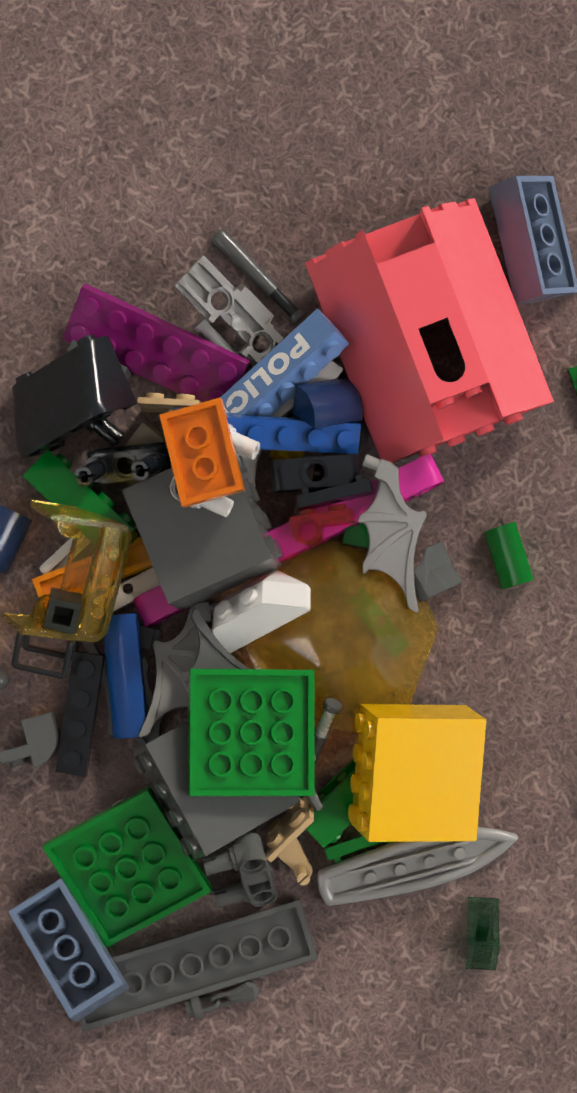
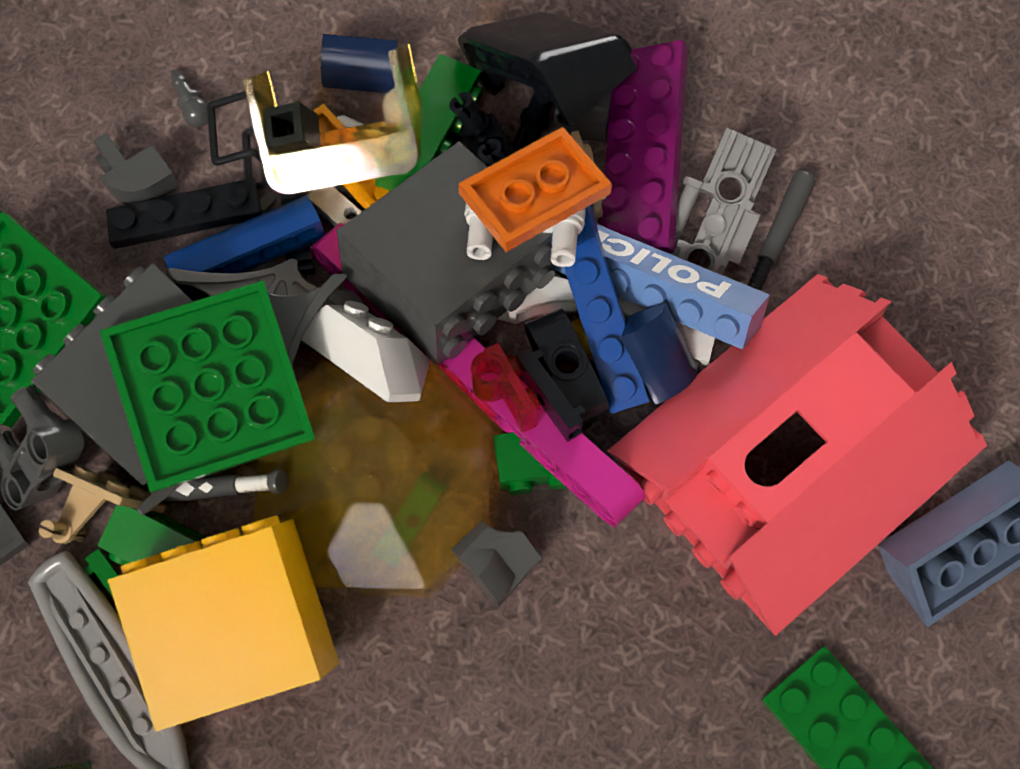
camera: 65 degrees right, 15 degrees down
light grey animal [358,454,427,613] -> none
green brick [483,521,534,590] -> none

